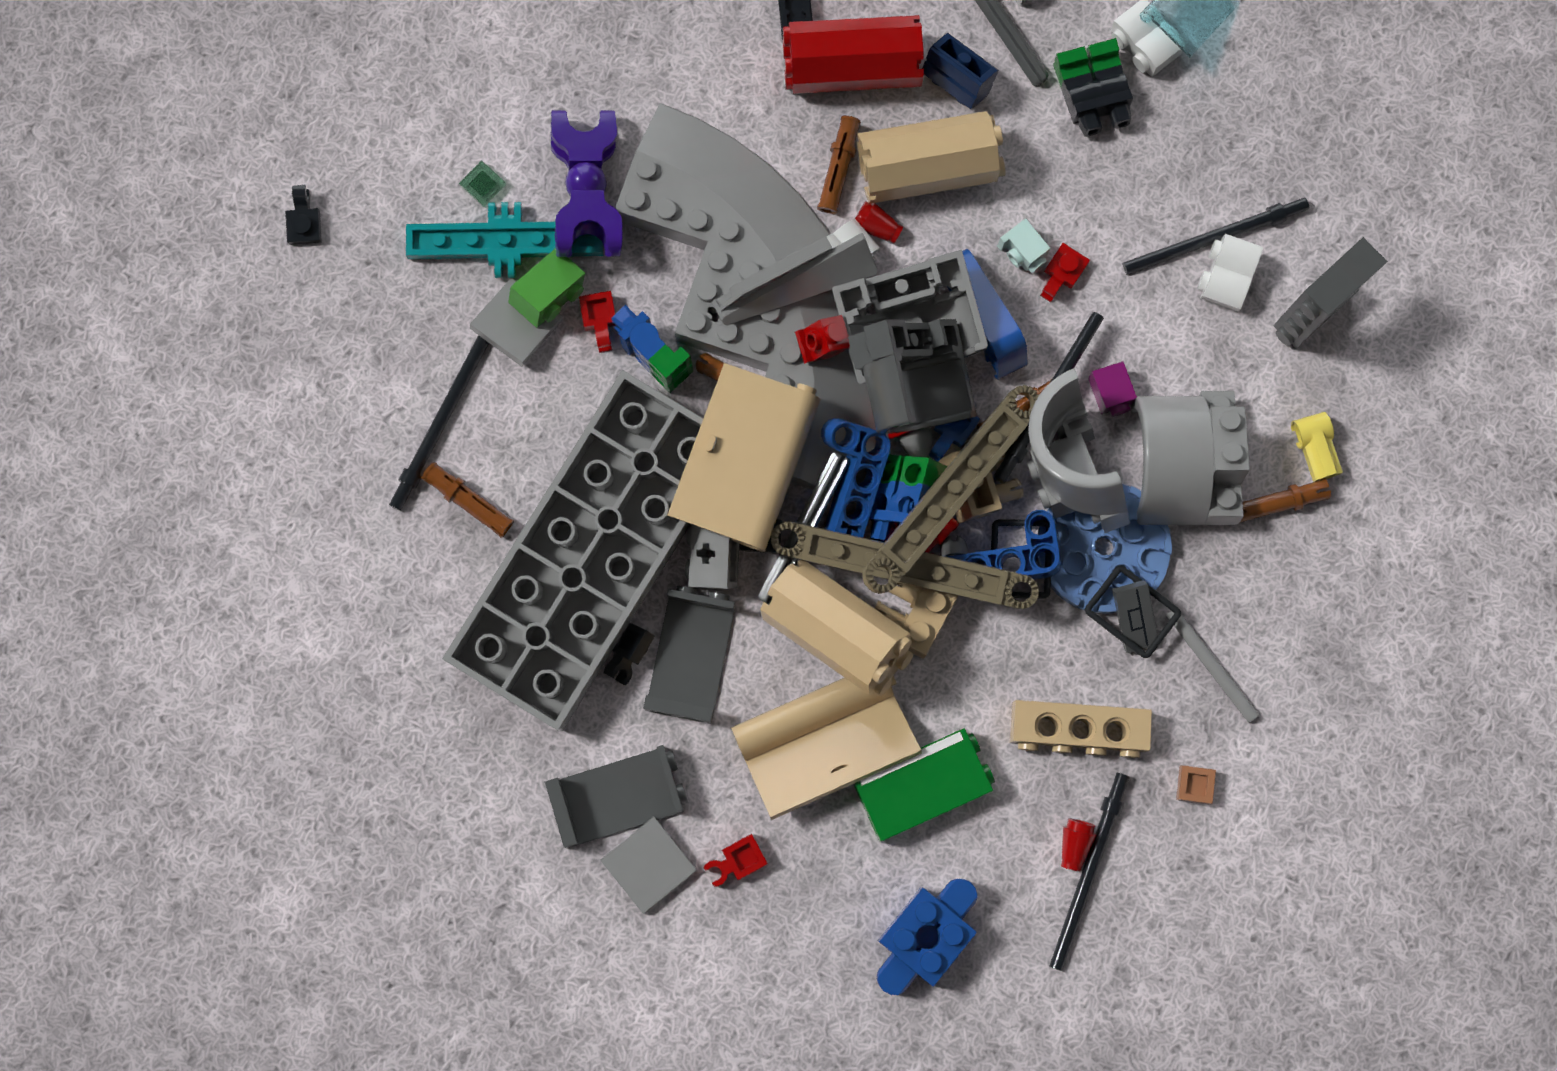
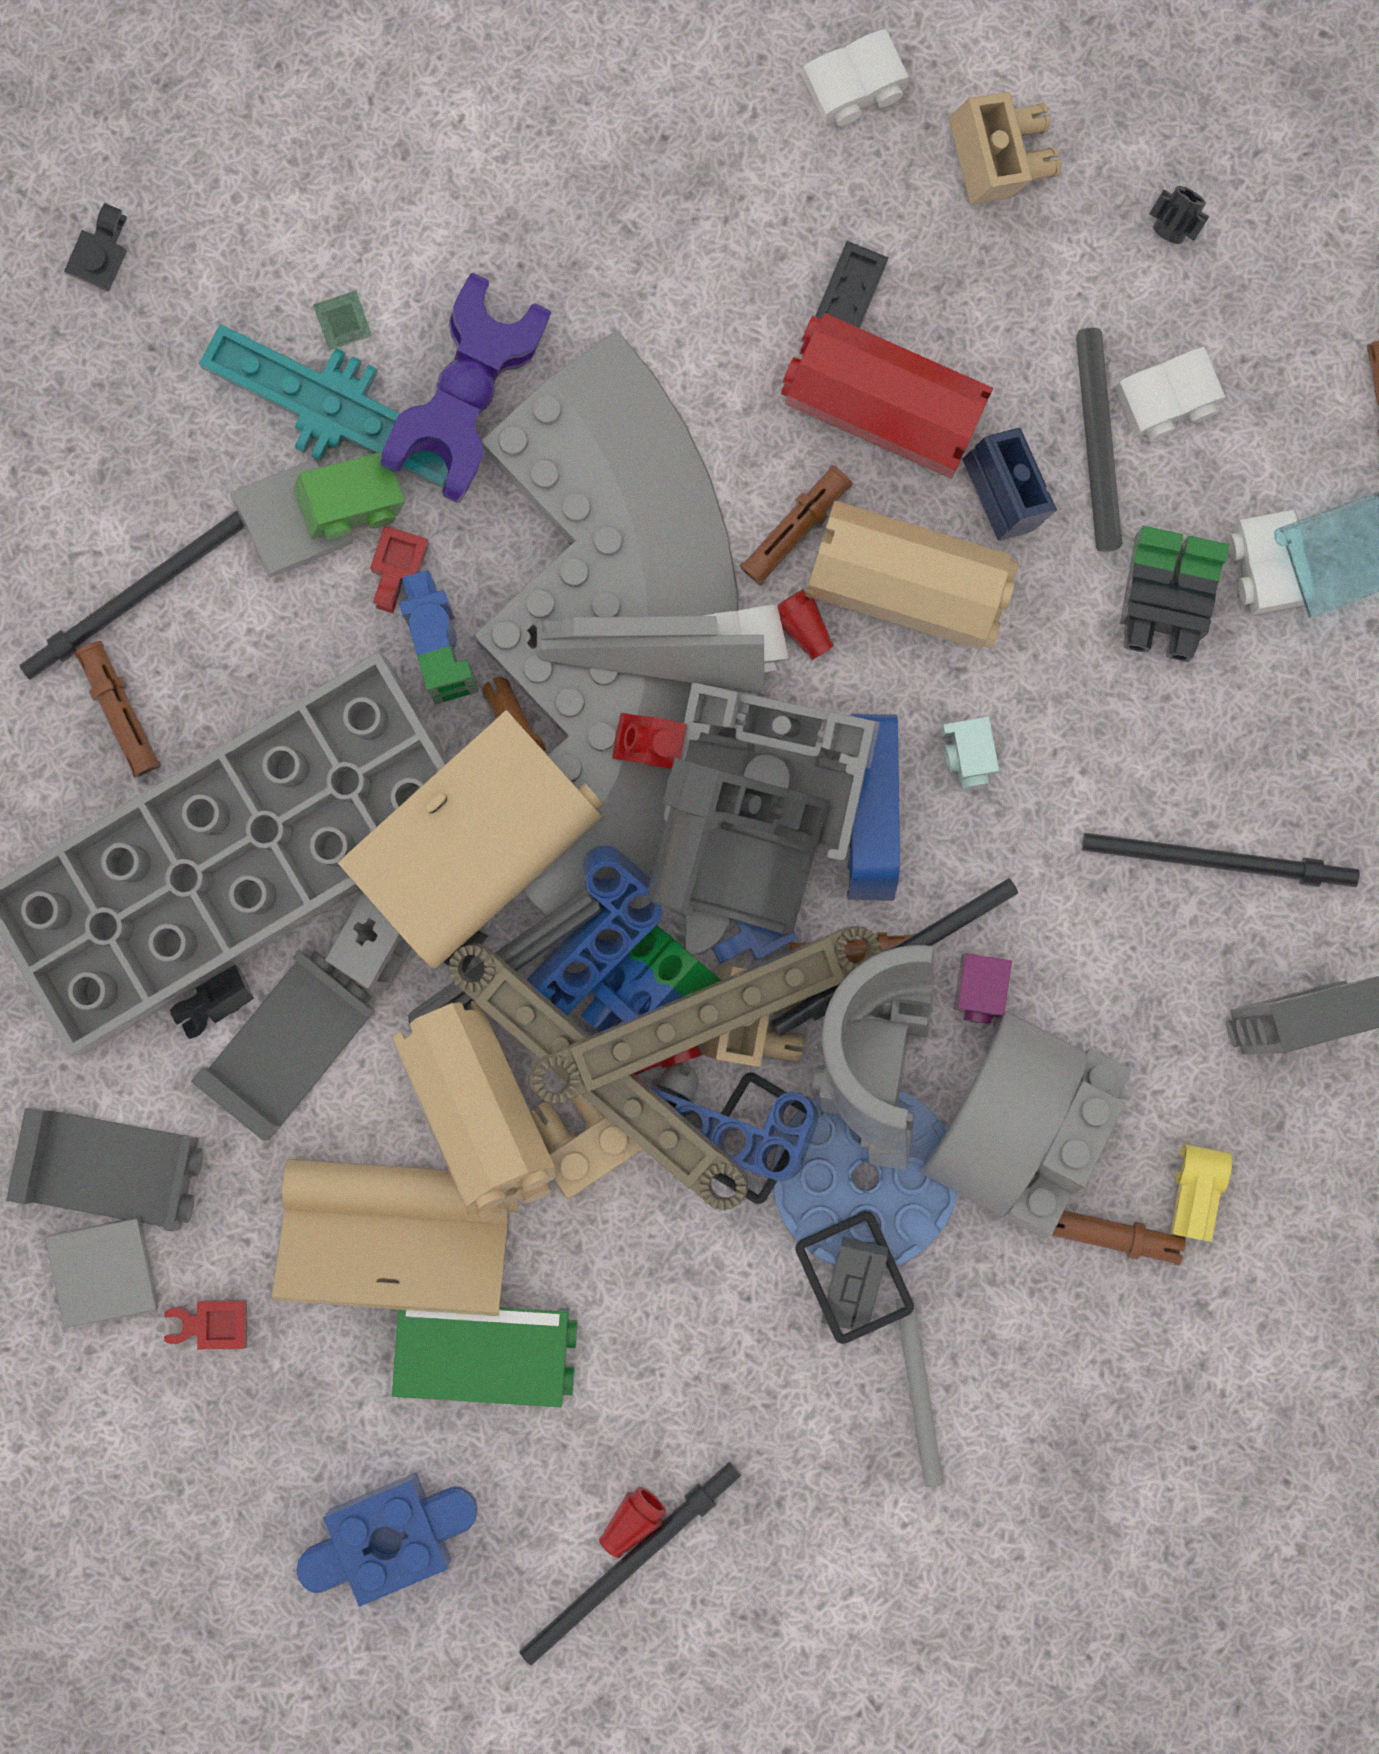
camera: 25 degrees right, 5 degrees up
tan brick [1010,700,1152,758] -> none
red plate [1040,243,1090,302] -> none
nougat plate [1176,765,1216,804] -> none
white brick [1197,234,1263,311] -> none

